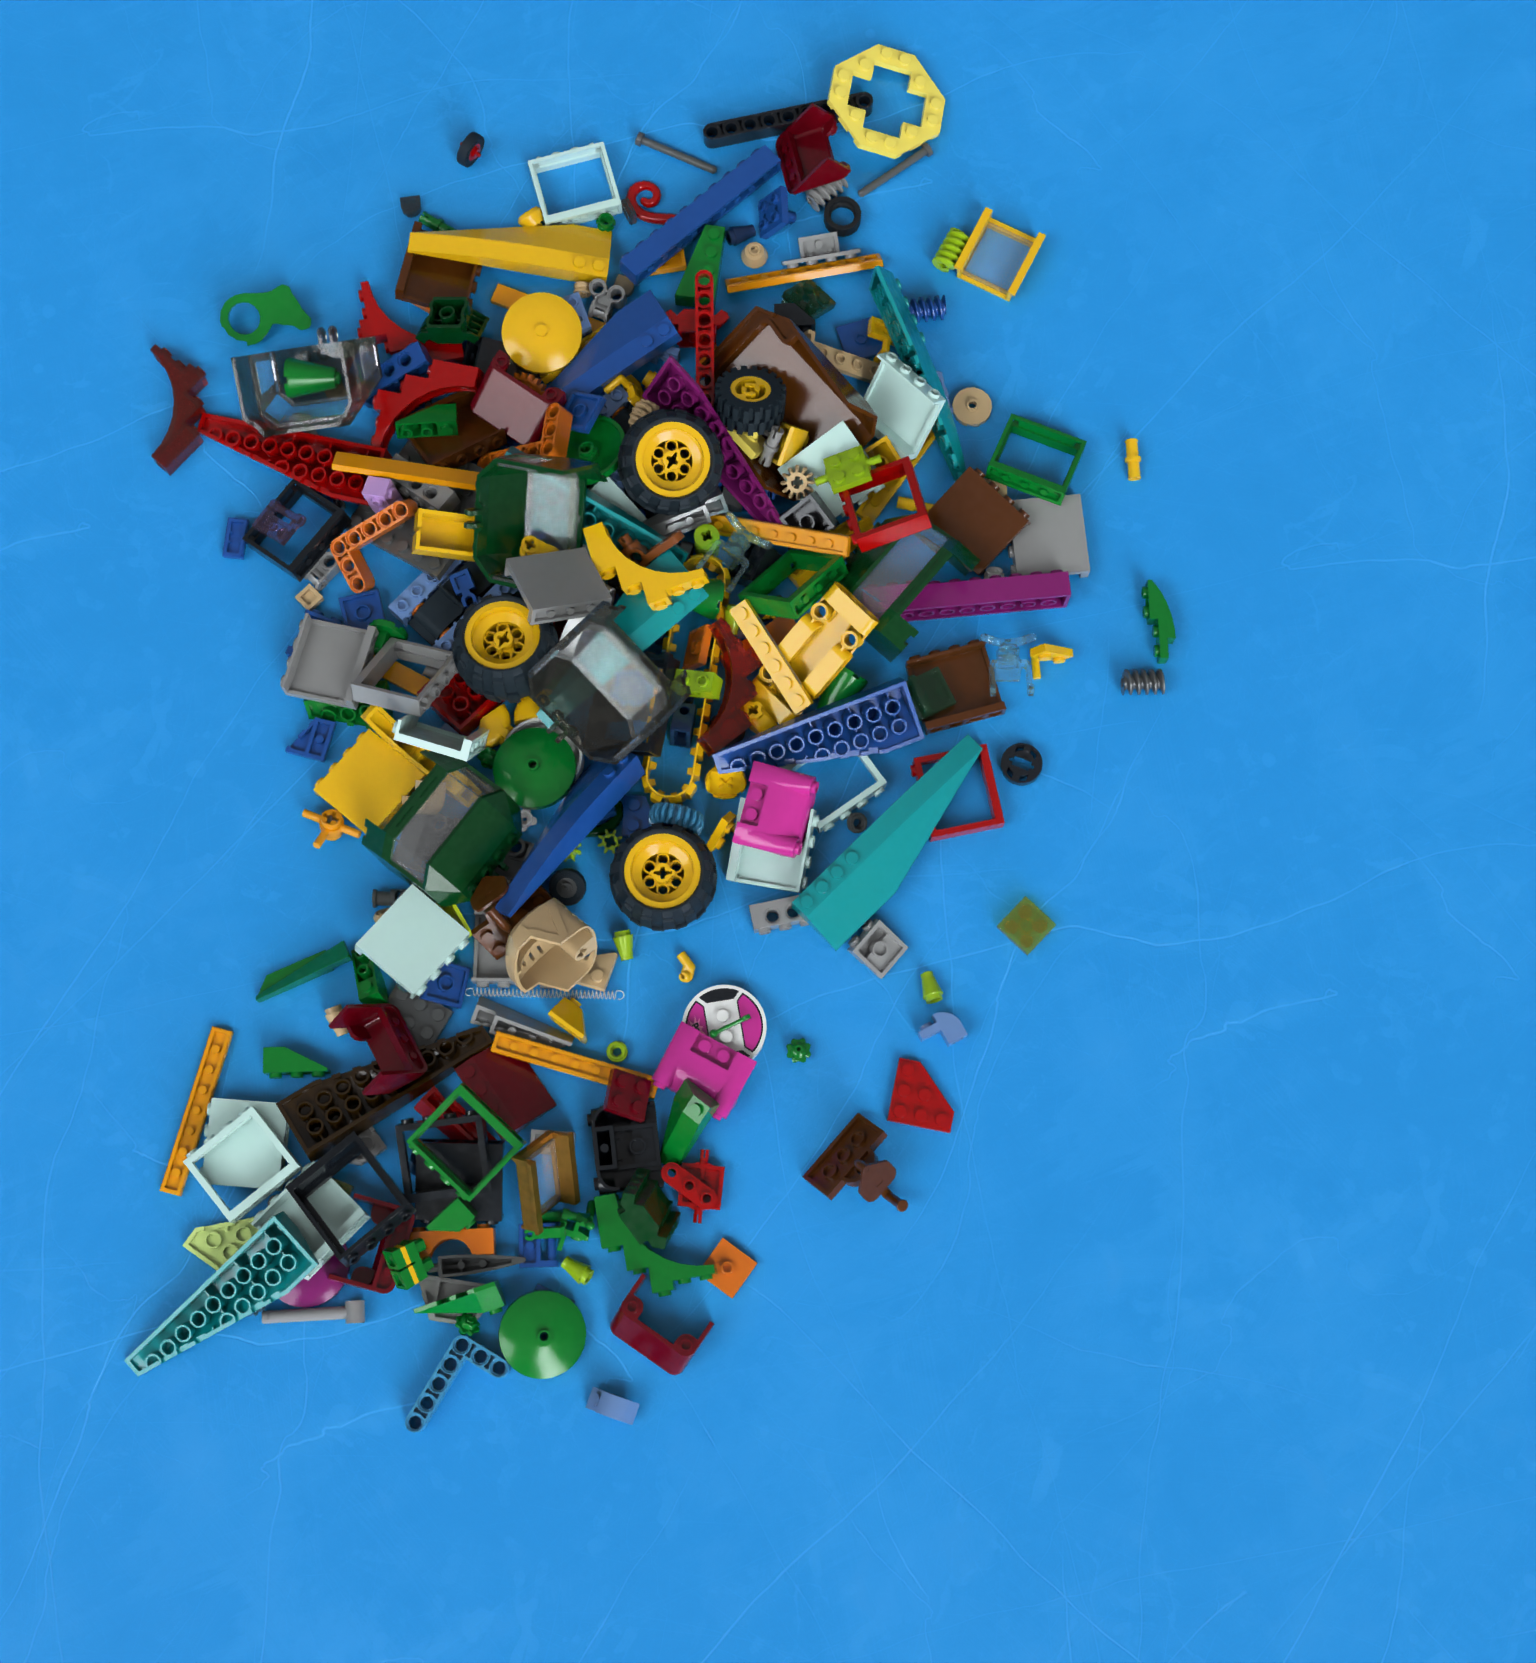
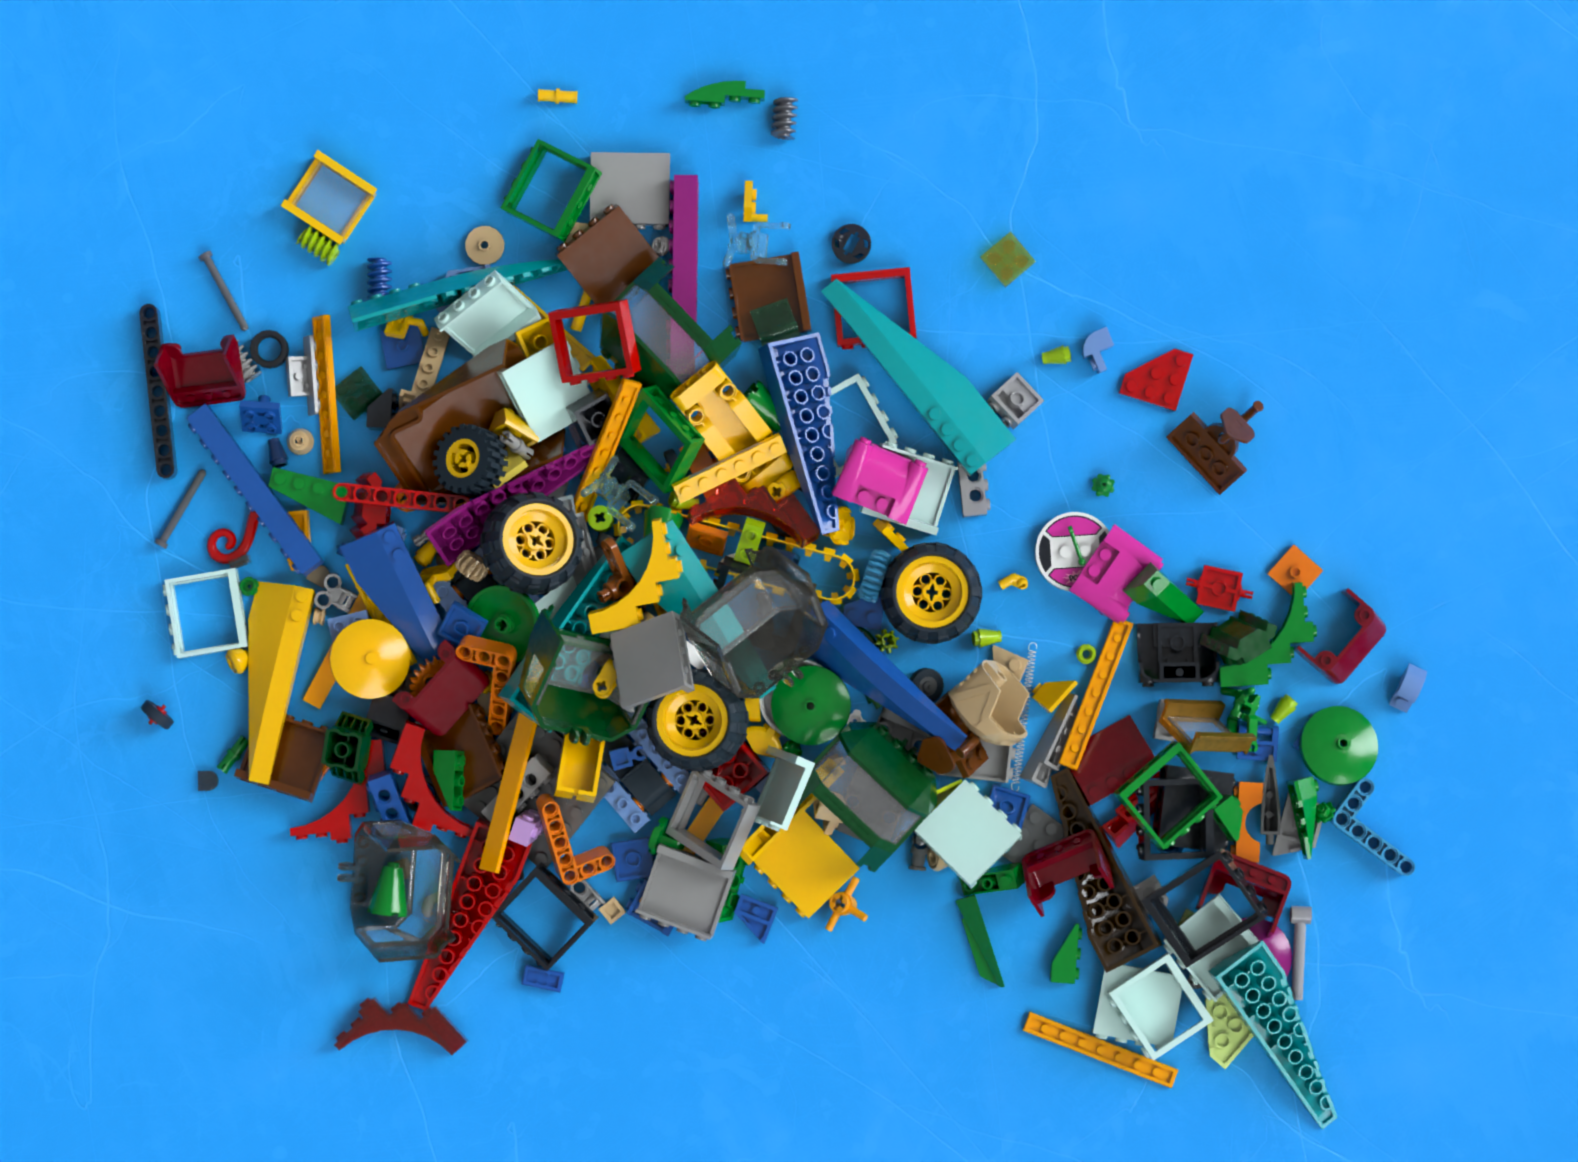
camera: 80 degrees left, 10 degrees up
green animal [220,285,311,346] -> none
clear purple plate [252,499,306,546] -> none
tan cone [325,1004,349,1037] -> none
green hips [382,1238,434,1290] -> none
dark red plate [603,1068,652,1123] -> none
red plate [661,1162,717,1210] -> none
tan gear [780,465,815,500] -> none
lime plate [814,445,882,494] -> none
light yellow plate [827,44,946,159] -> none
dark grey plate [847,812,867,833] -> none

